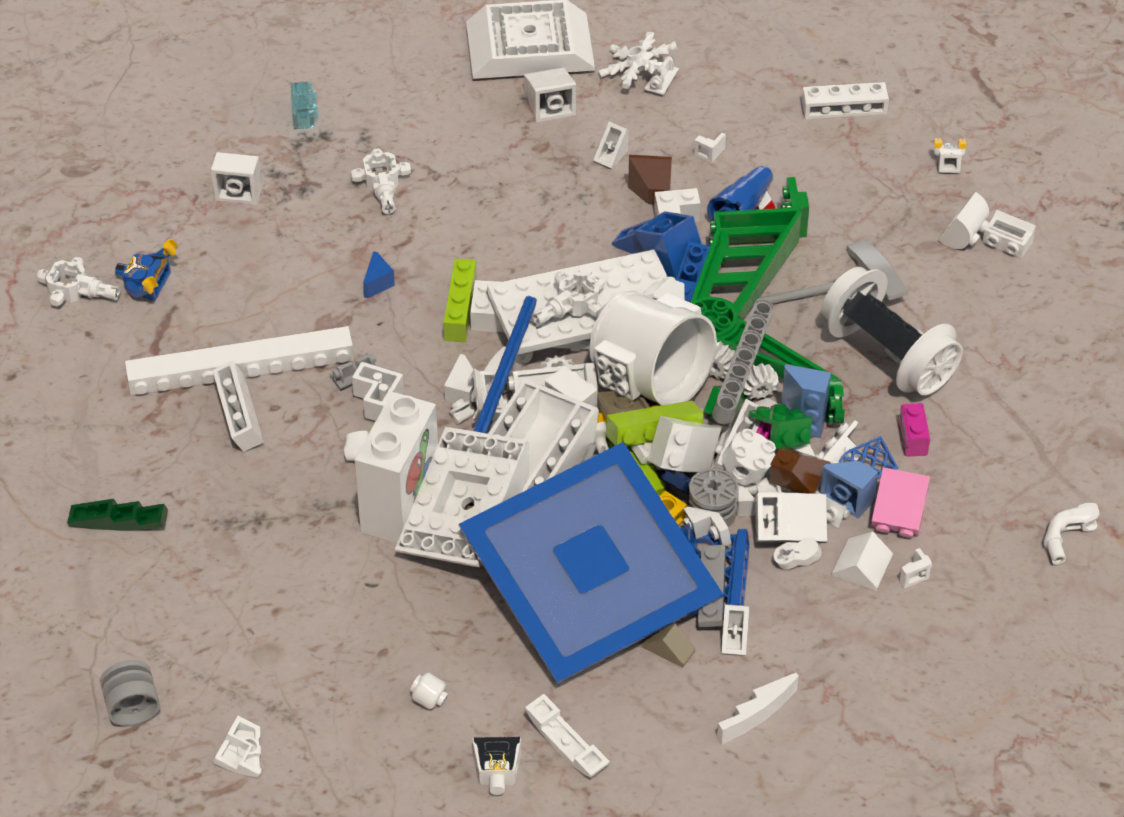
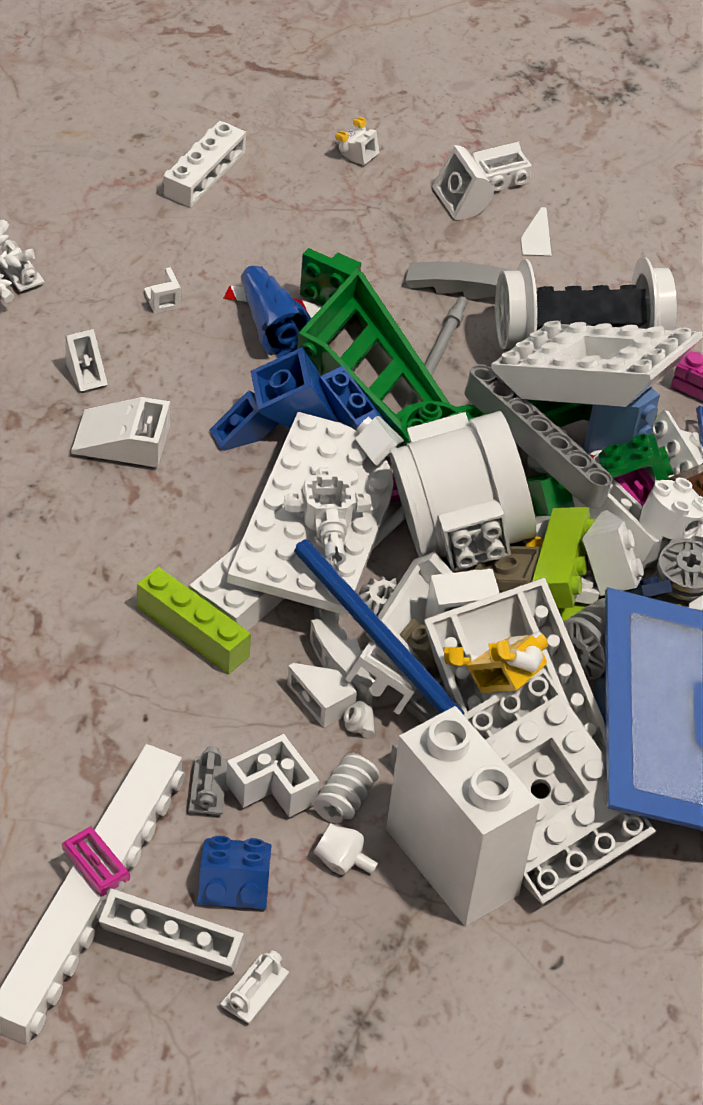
camera: 60 degrees left, 0 degrees up
blue slope [363,251,395,298] -> none
reddish brown slope [628,154,672,204] -> none
white brick [654,188,701,222] -> none
none -> dark pink tile [62,826,130,897]
none -> white slope [71,397,170,467]
none -> blue bracket [198,836,272,909]
none -> white hinge [220,950,290,1024]
none -> torso [444,631,548,693]
none -> white slope [491,321,703,407]
none -> white sticker [521,207,552,256]

